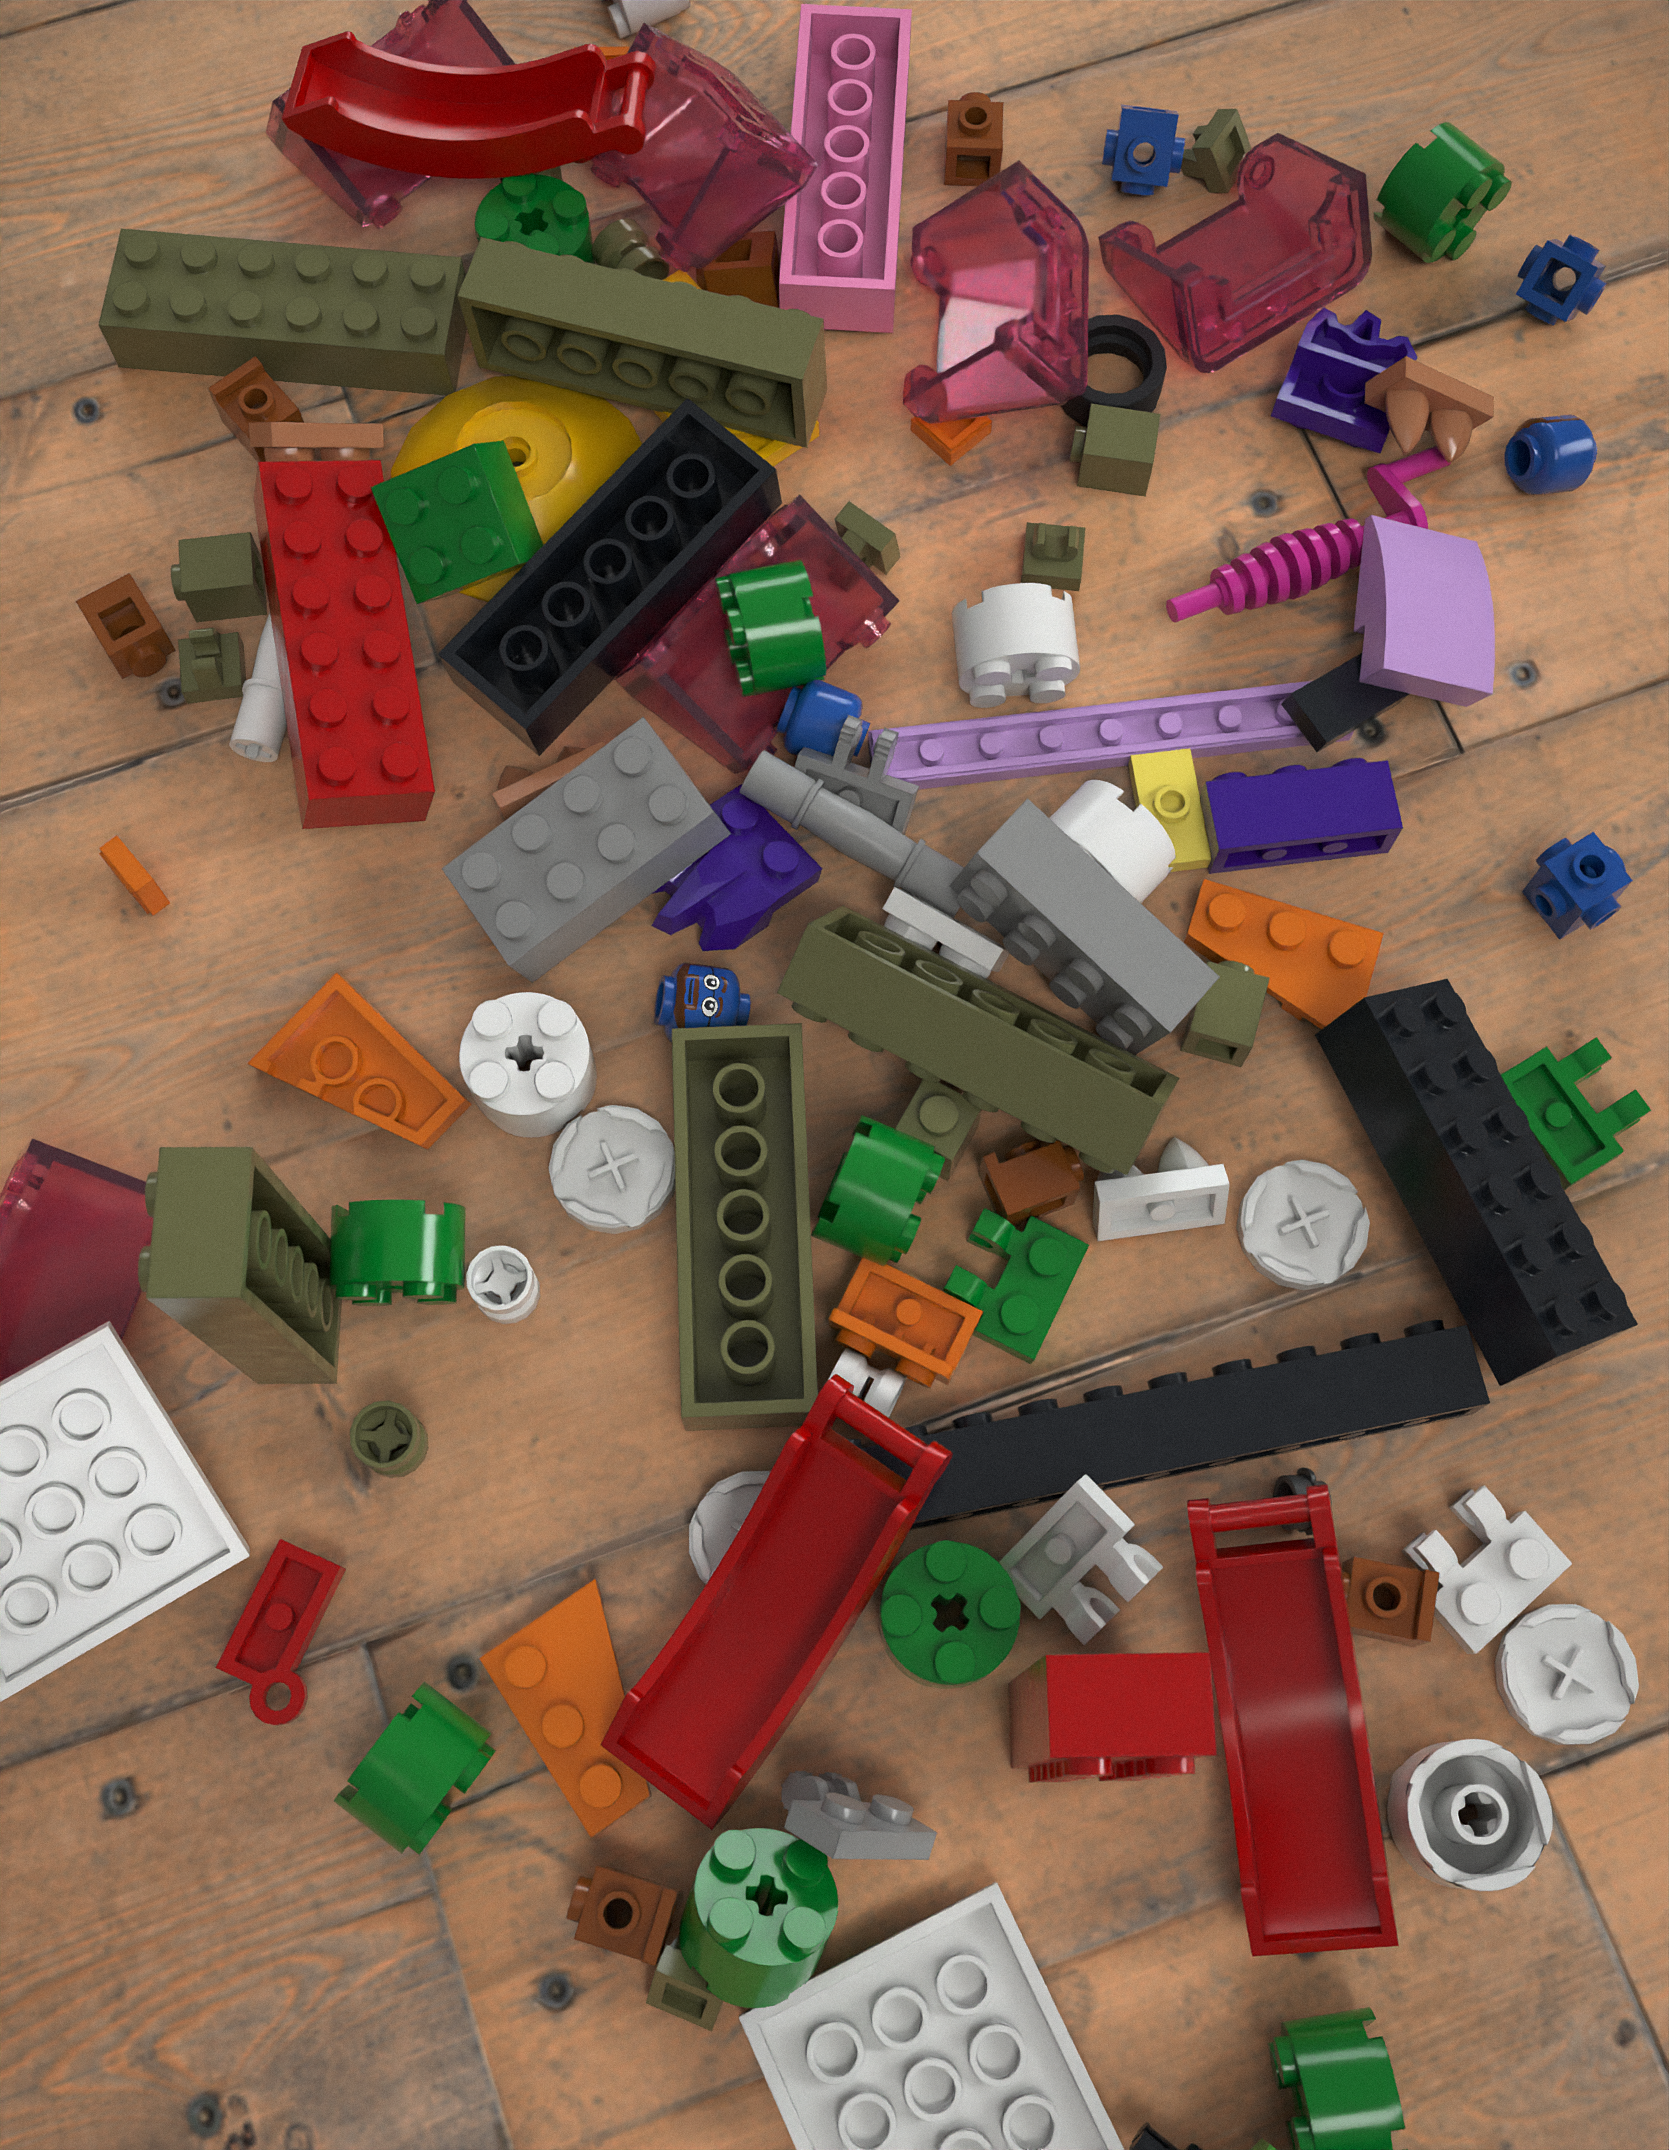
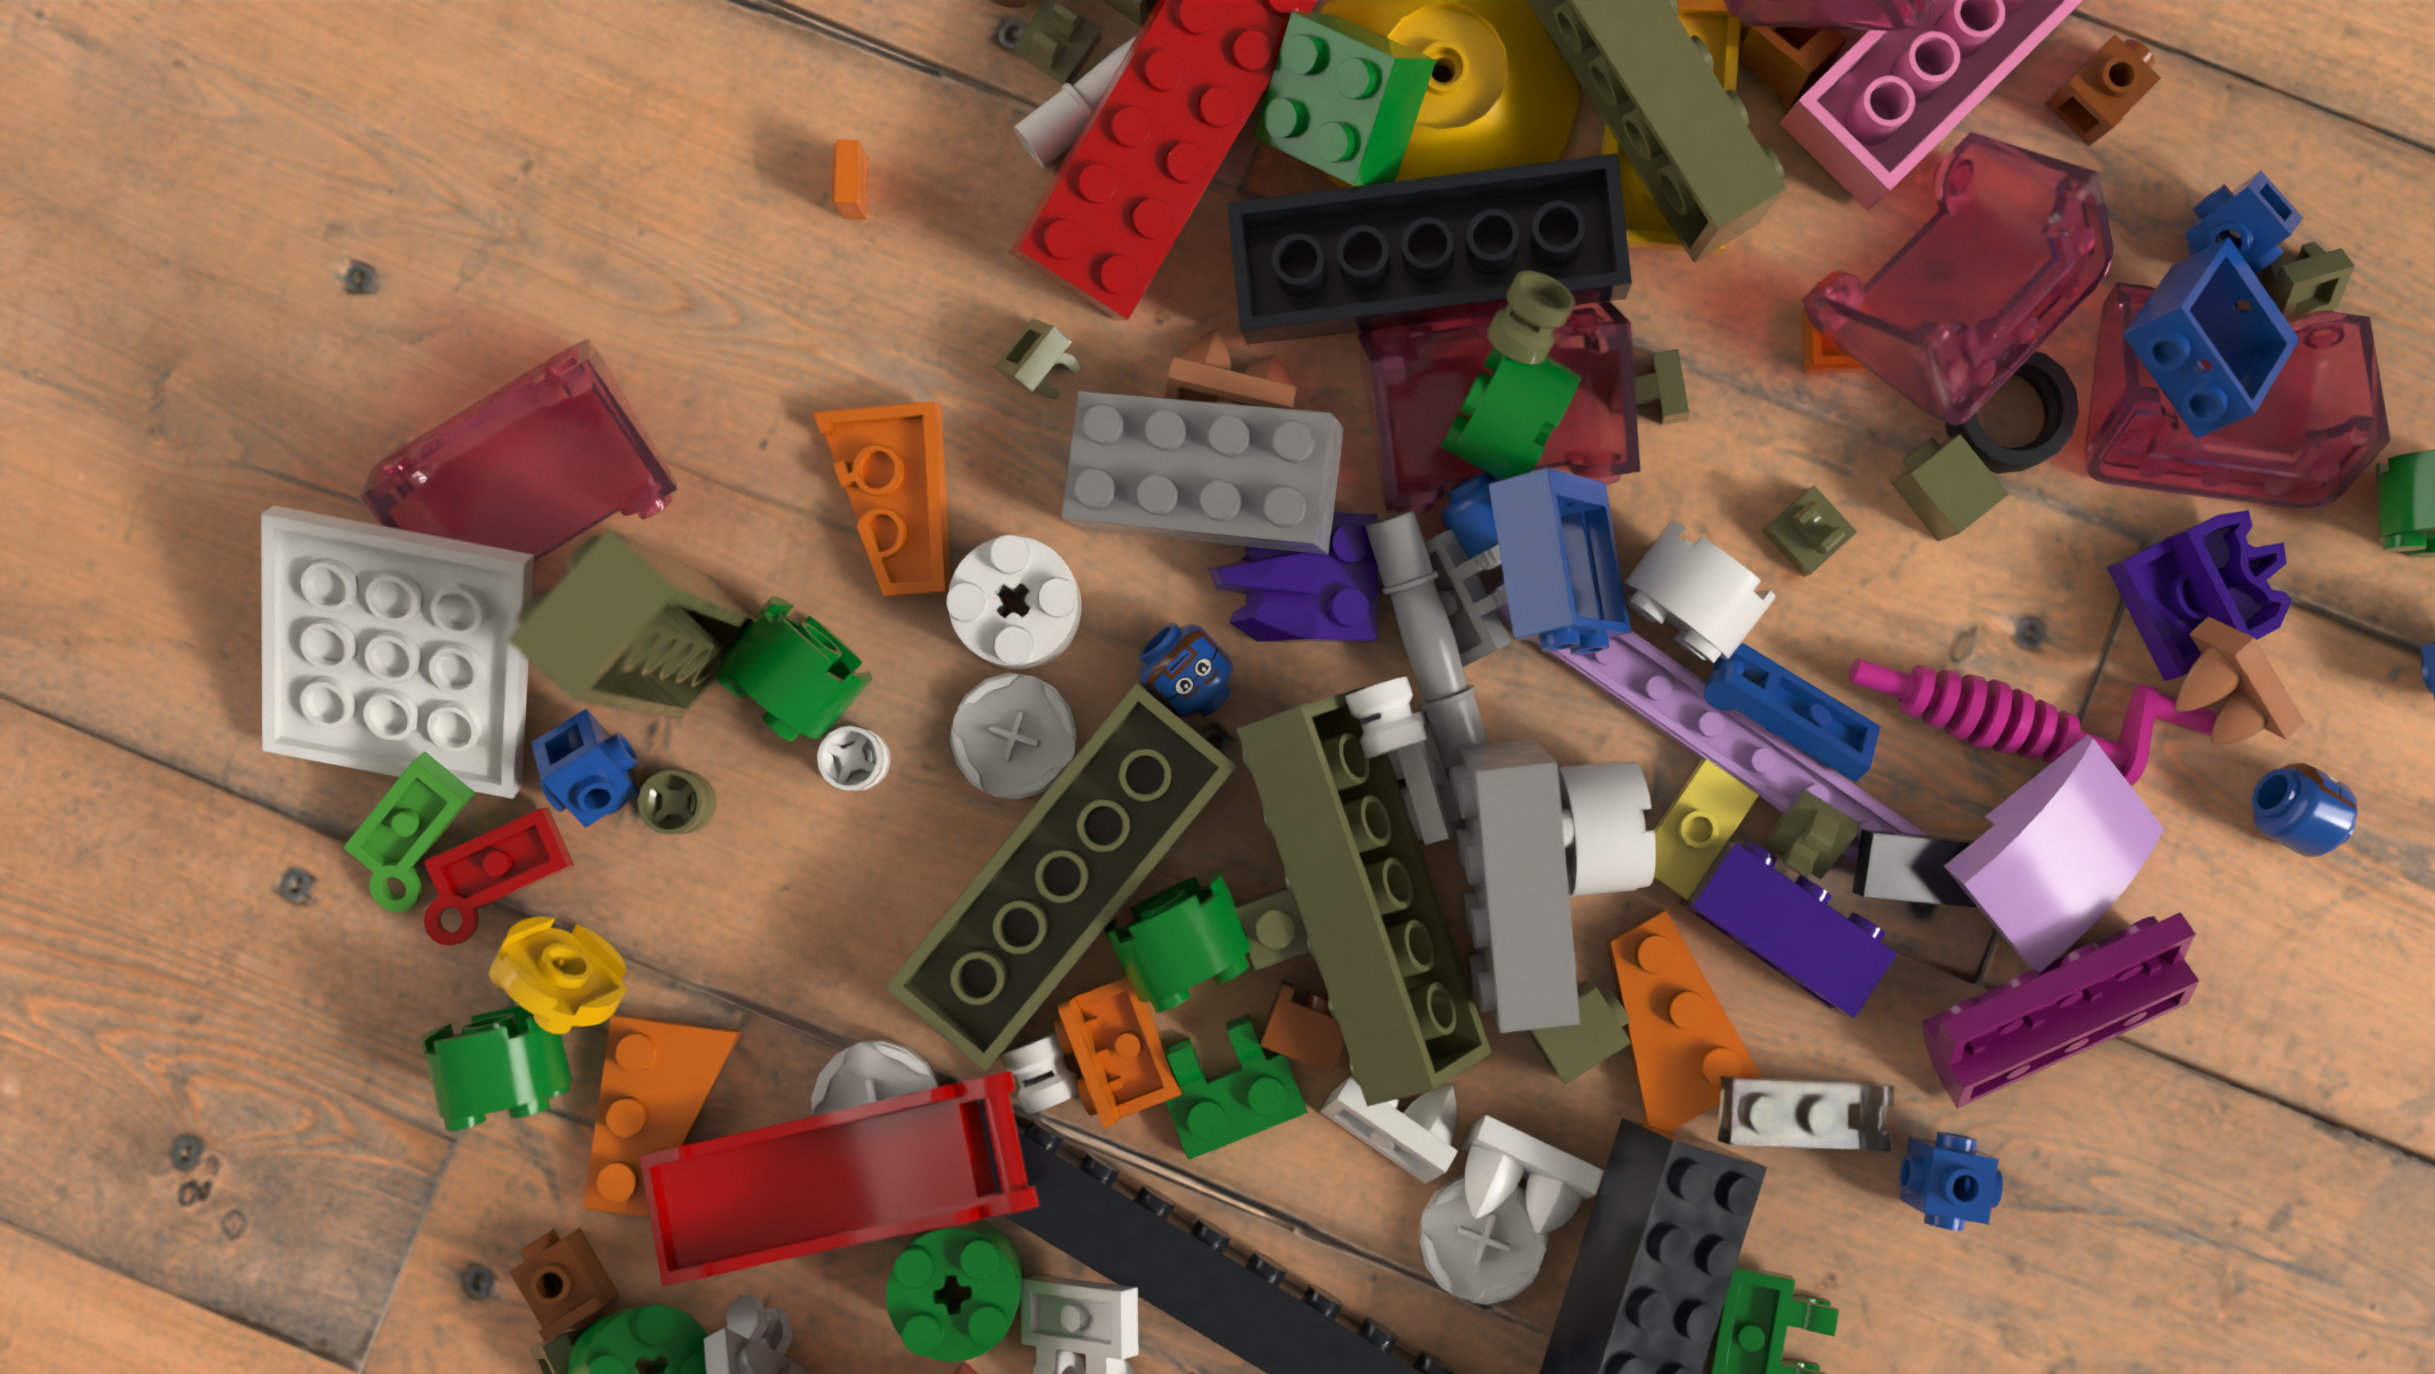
camera: 40 degrees right, 15 degrees up
none -> bright green hinge [343,752,476,912]
none -> yellow plate [489,916,628,1034]
none -> blue brick [531,708,640,828]
none -> olive tile [994,318,1080,399]
none -> white wheel [1345,677,1427,759]
none -> white tile [1461,1115,1604,1235]
none -> olive wheel [1487,271,1576,364]
none -> blue window [1489,468,1631,655]
none -> blue plate [1704,643,1881,782]
none -> clear smoke plate [1718,1076,1895,1152]
none -> olive tile [1766,788,1859,880]
none -> magenta brick [1922,912,2199,1109]
none -> blue window [2123,237,2300,439]

